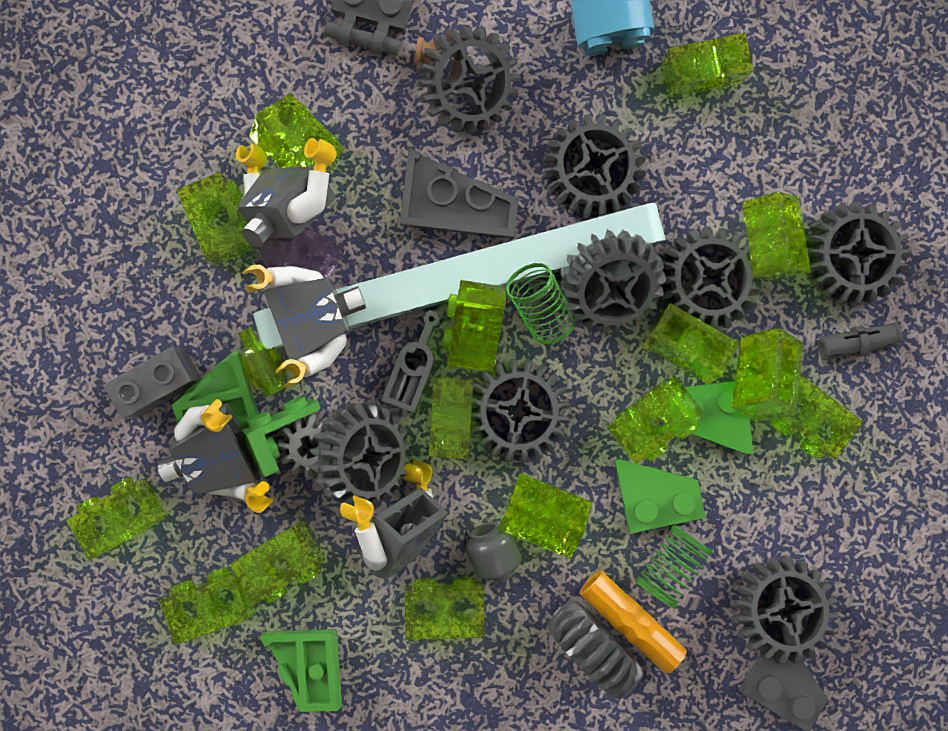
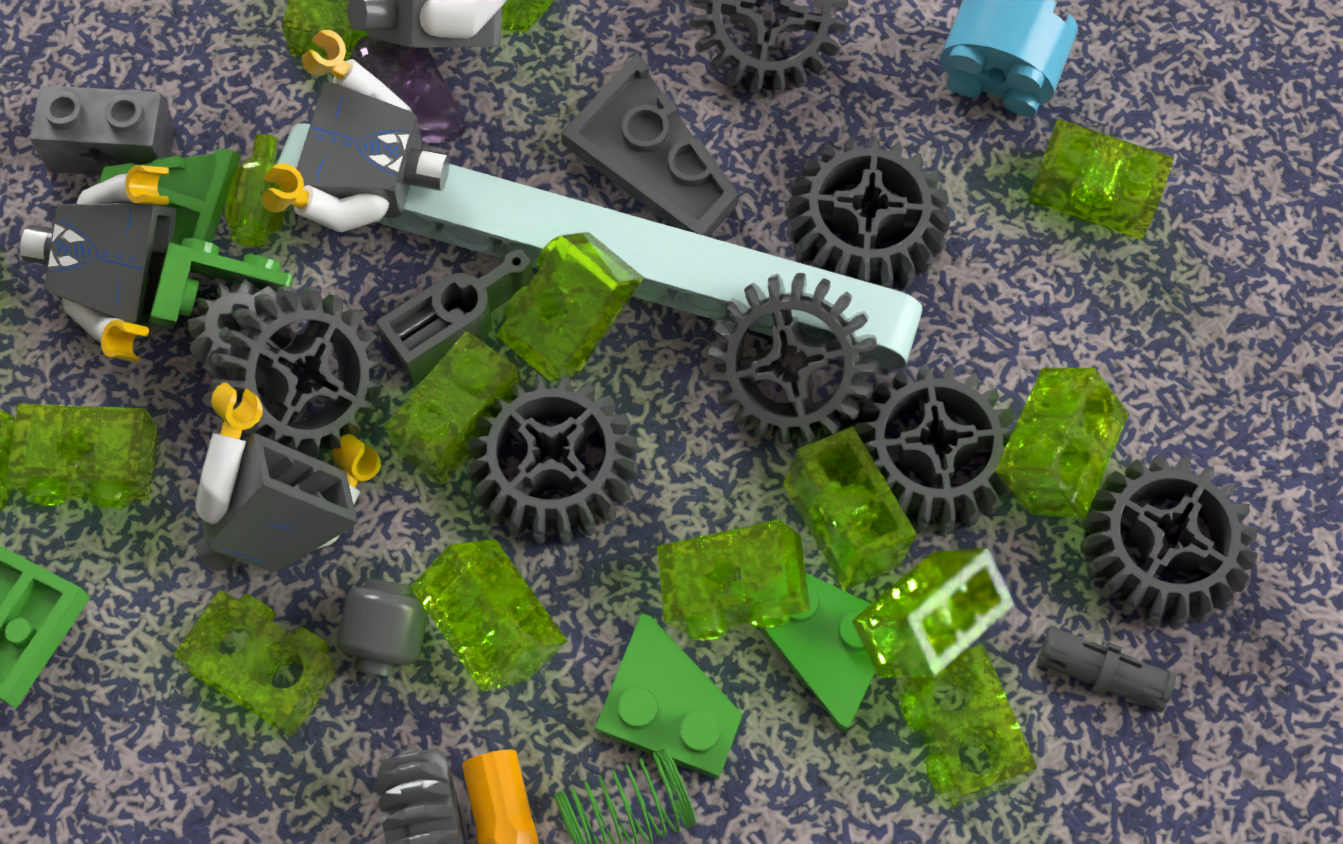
camera: 30 degrees right, 20 degrees down
bright green piece [506,263,576,344] -> none

